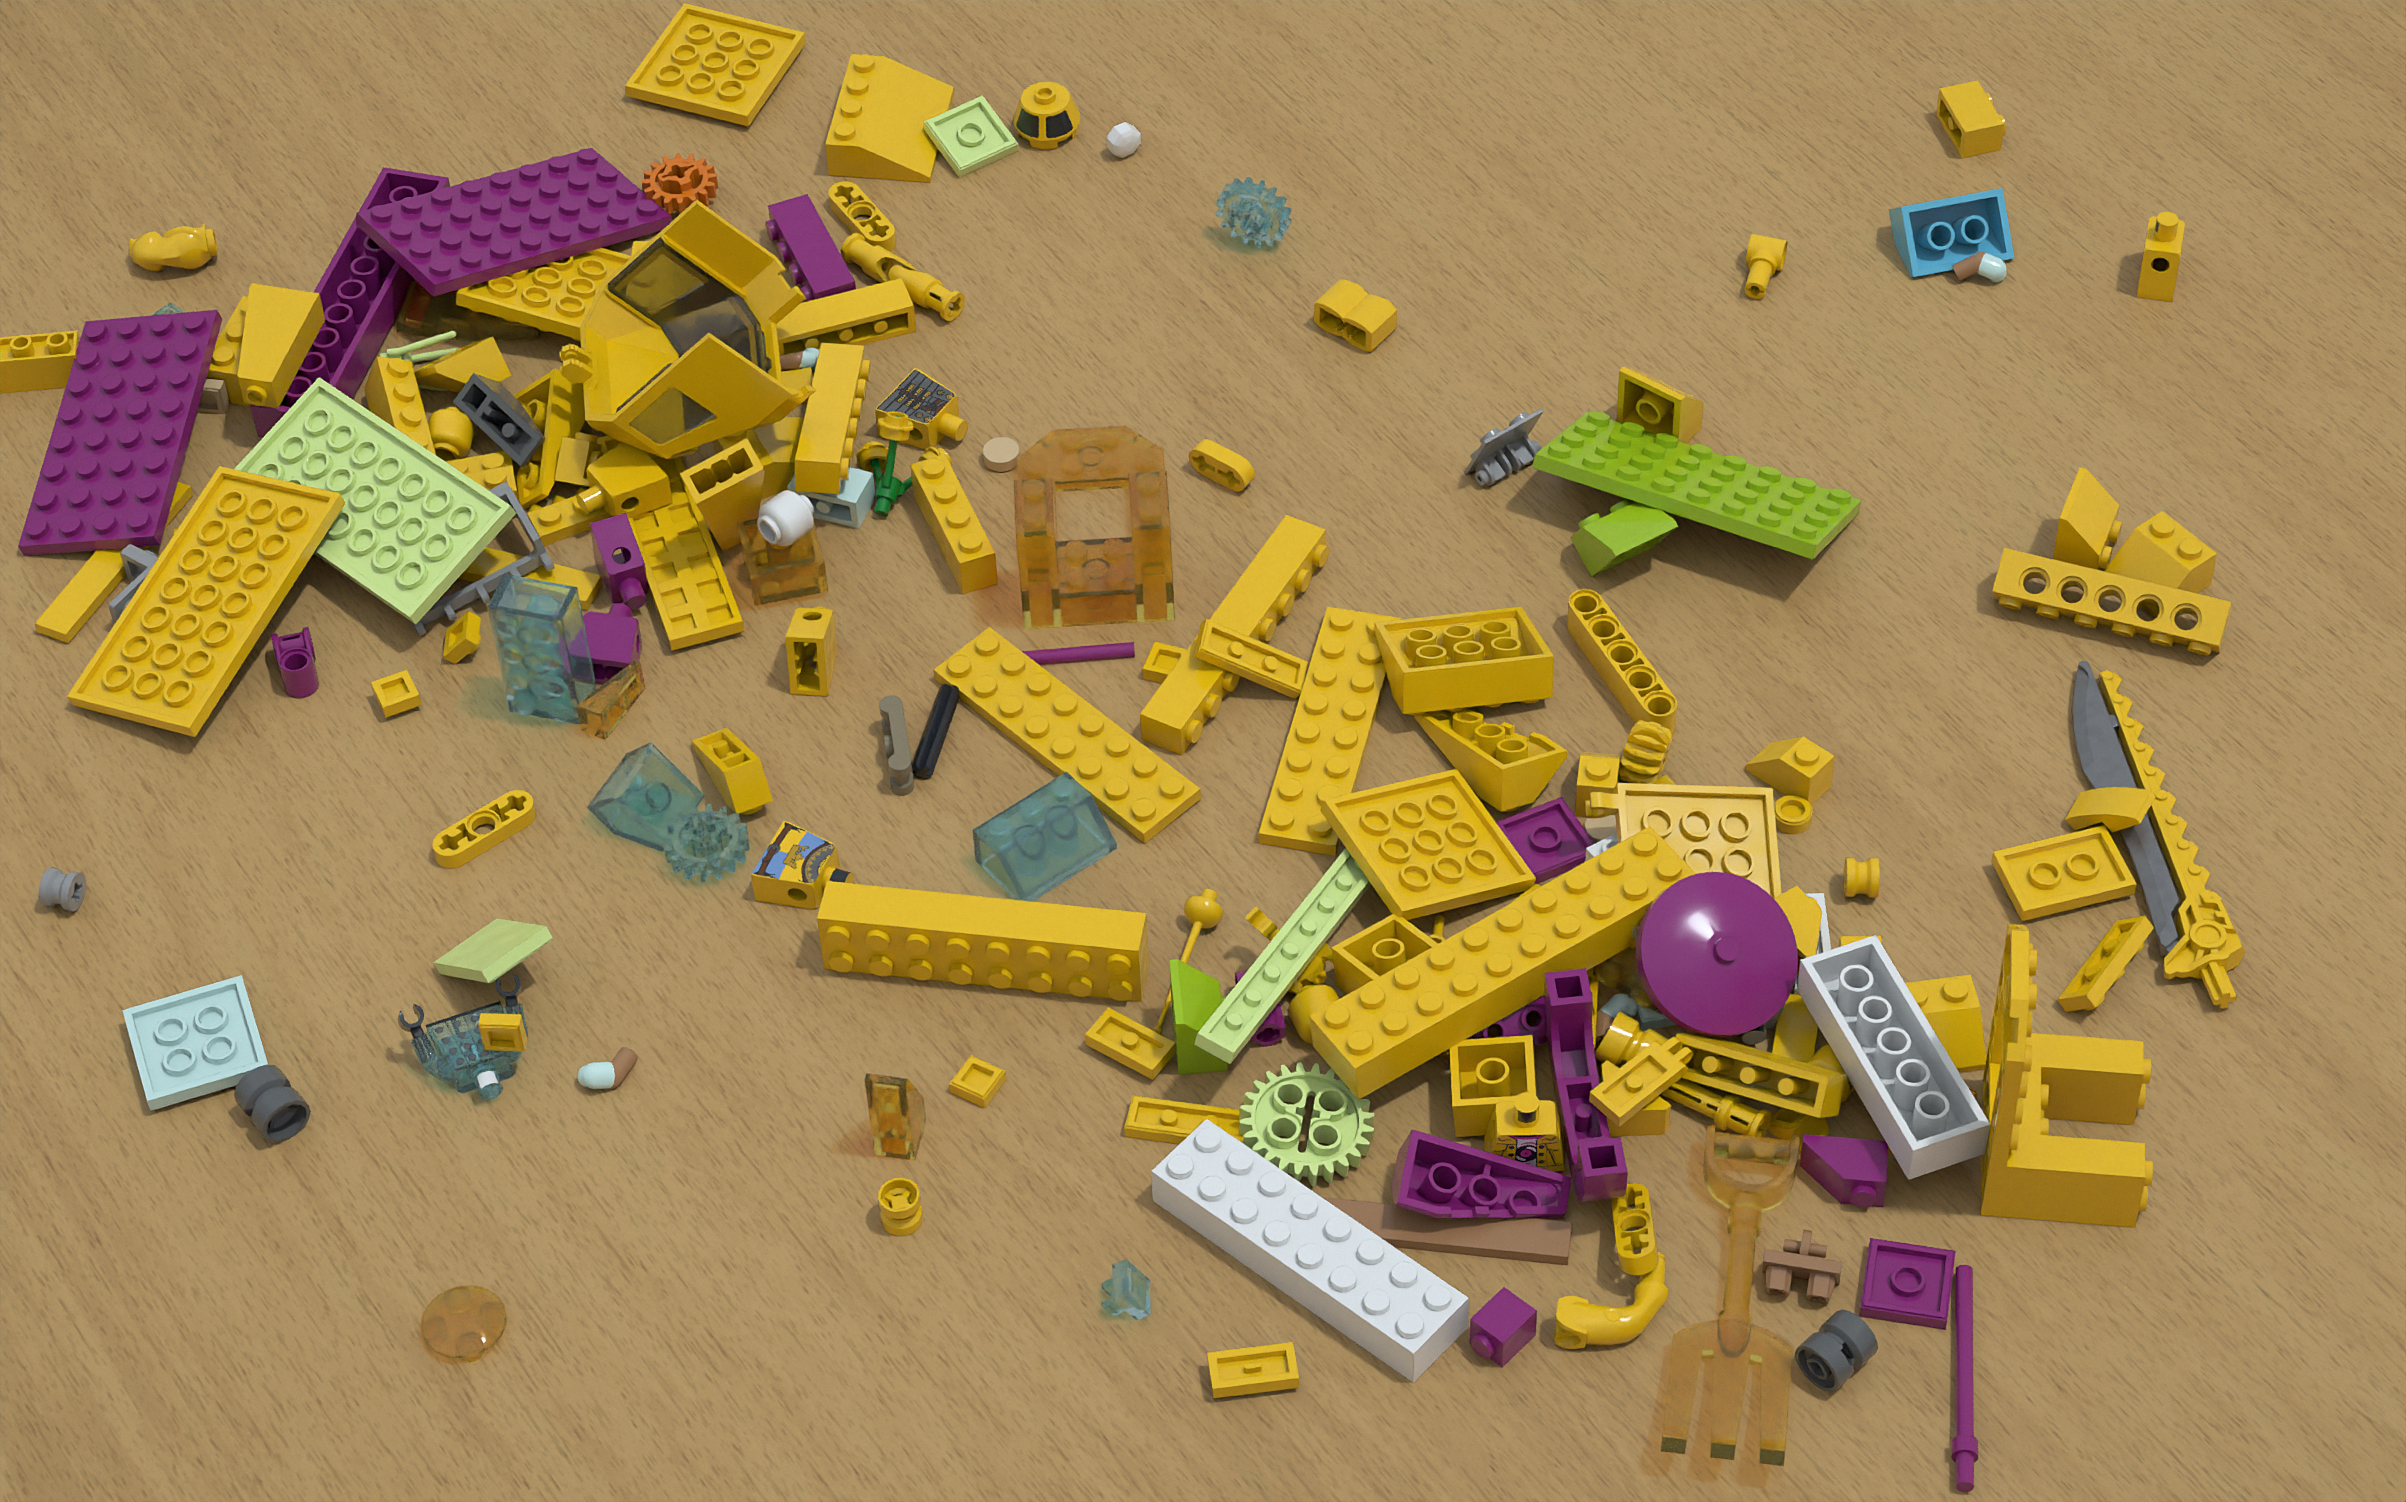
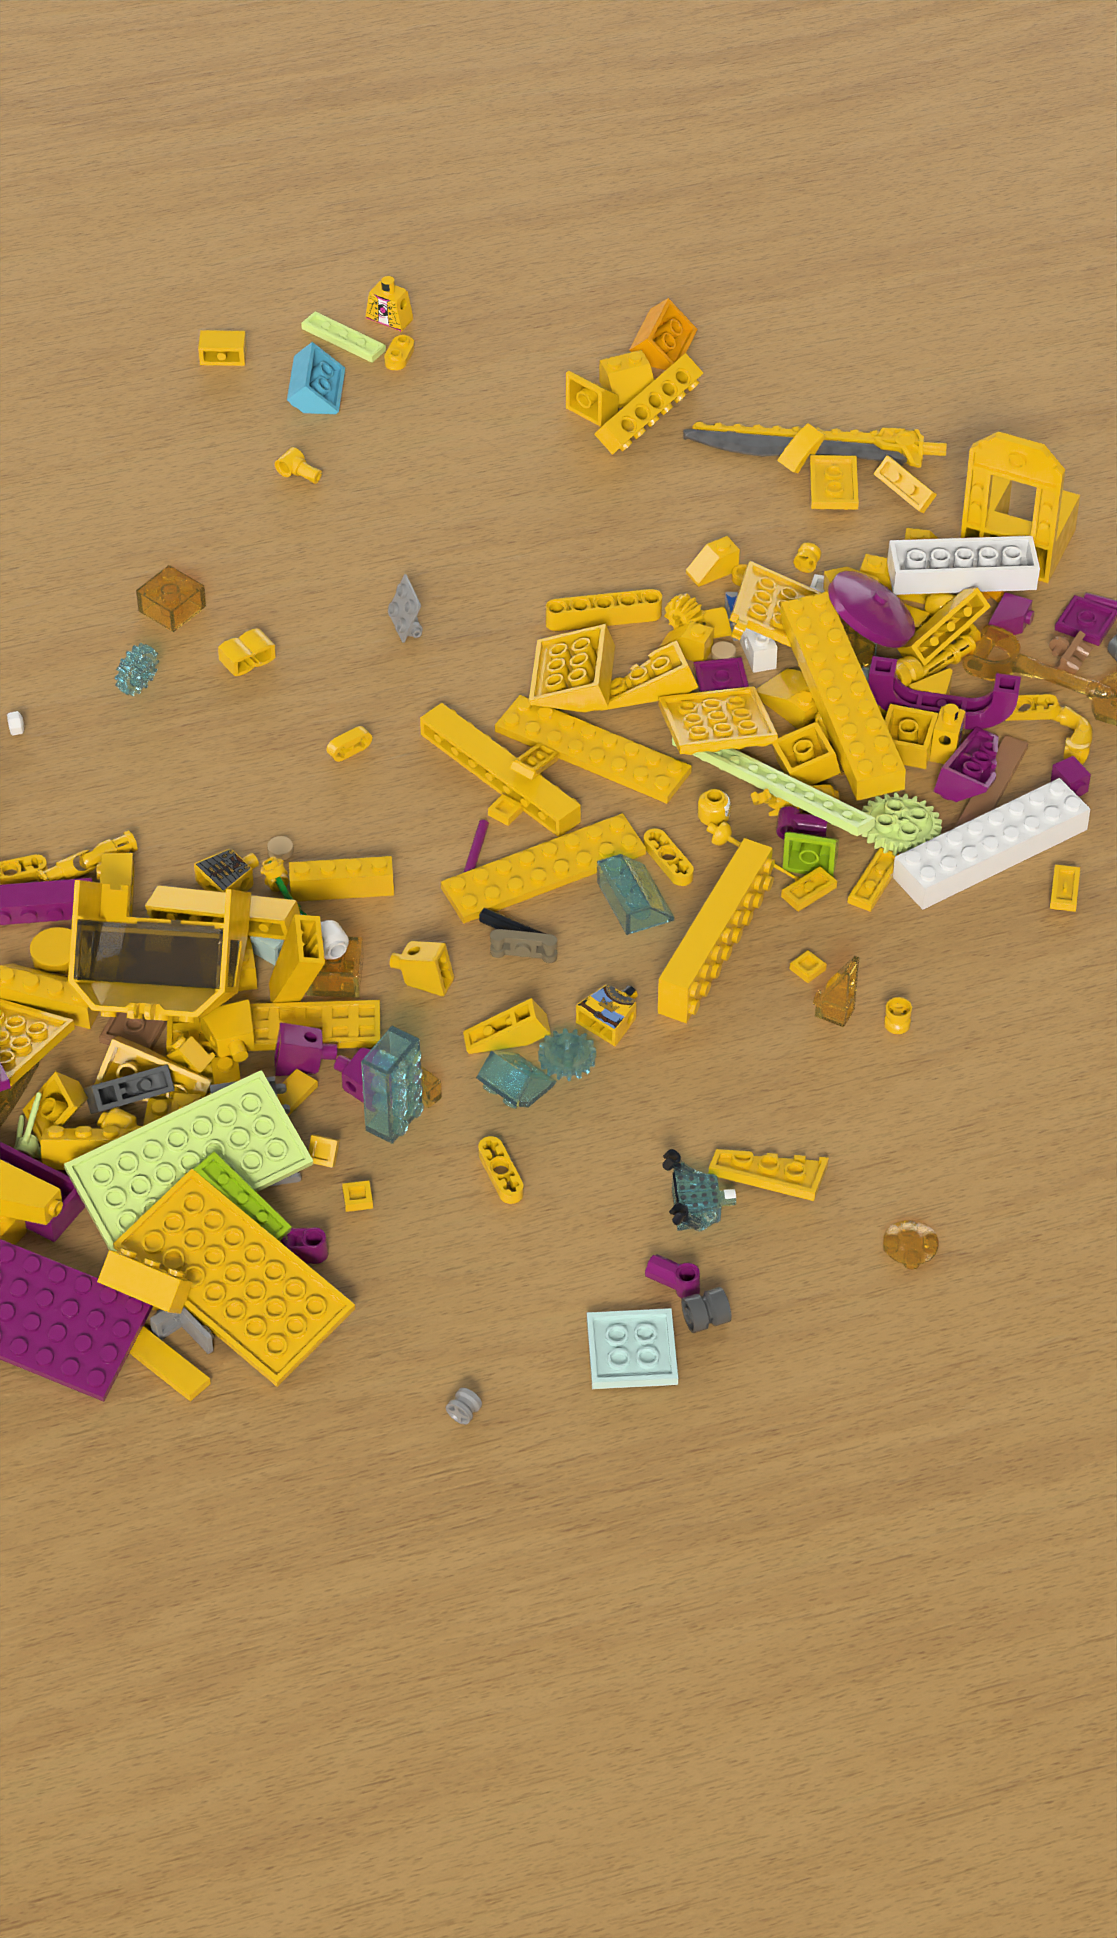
camera: 75 degrees left, 0 degrees up
yellowish green tile [433,918,553,983] -> none
yellow tile [478,1013,527,1051] -> none
arm [577,1047,638,1089] -> none
clear yellow bracket [1014,425,1175,629] -> none
clear light blue tile [1102,1259,1151,1320] -> none
lime plate [1532,411,1862,559] -> none
lime slope [1570,499,1678,577] -> none
yellow hinge [1589,1036,1694,1127] -> none
yellow slope [1616,366,1704,444] -> none
arm [1952,252,2007,283] -> none
none -> yellow brick [97,1248,193,1314]
none -> clear yellow brick [136,565,206,632]
none -> lime plate [194,1152,292,1241]
none -> yellowish green tile [301,311,386,362]
none -> yellow plate [384,335,414,370]
none -> light orange slope [629,298,698,370]
none -> yellow beam [644,829,694,886]
none -> magenta piece [645,1254,700,1299]
none -> yellow head [697,789,731,826]
none -> yellow wing [708,1149,829,1201]

